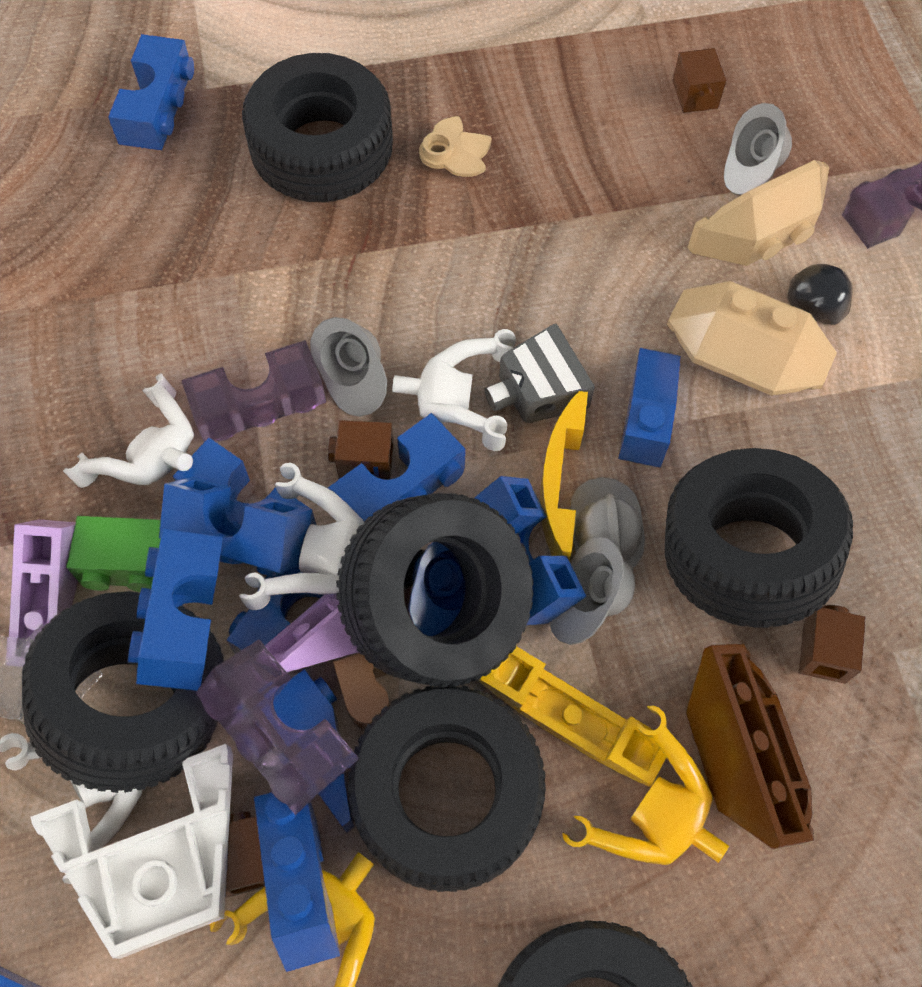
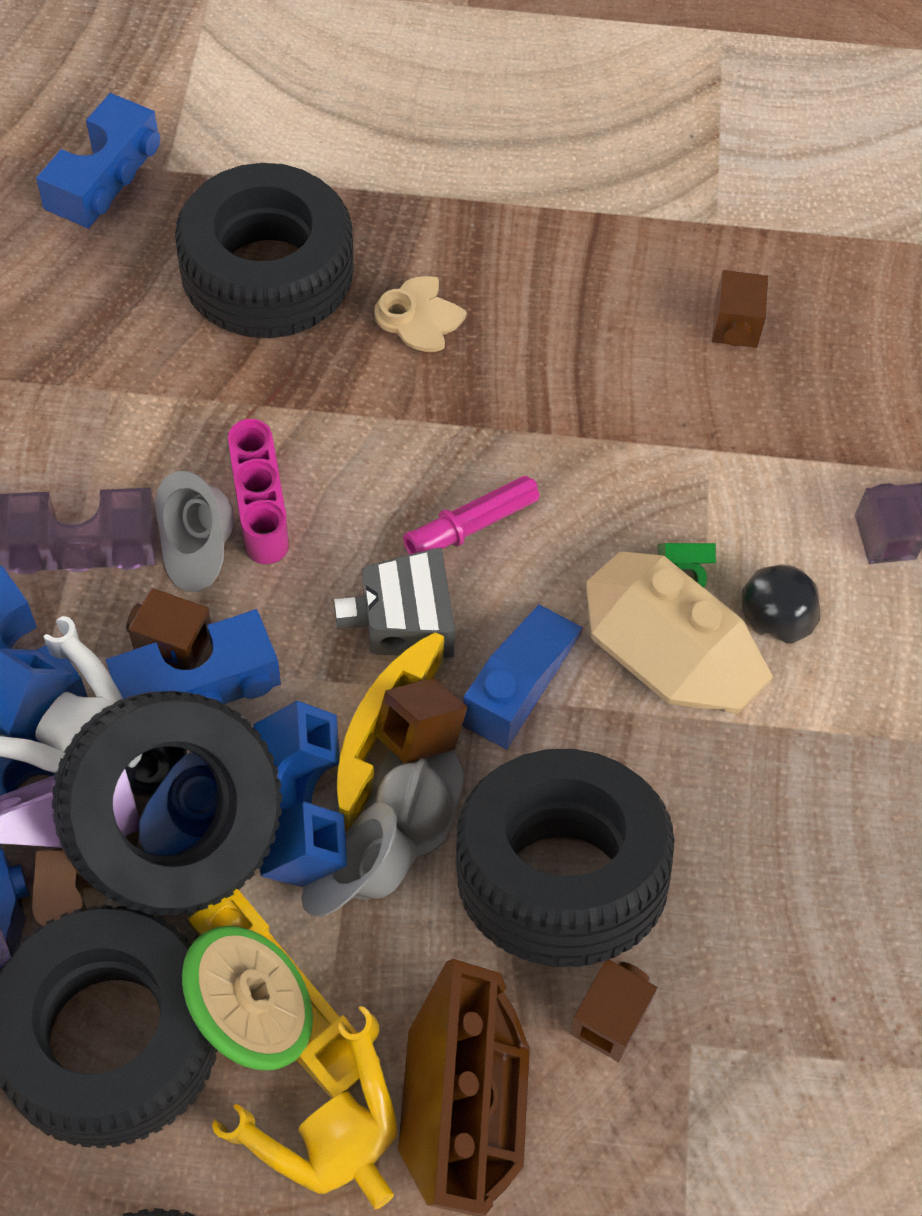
camera: 15 degrees right, 5 degrees down
white piece [392,329,516,451] -> none
tan wedge [688,160,829,266] -> none
light grey piece [724,103,792,195] -> none
none -> tan wheel [182,926,313,1070]
none -> dark pink beam [228,419,289,564]
none -> reddish brown brick [374,677,467,764]
none -> dark pink axle [403,476,540,555]
none -> green tile [658,543,716,588]

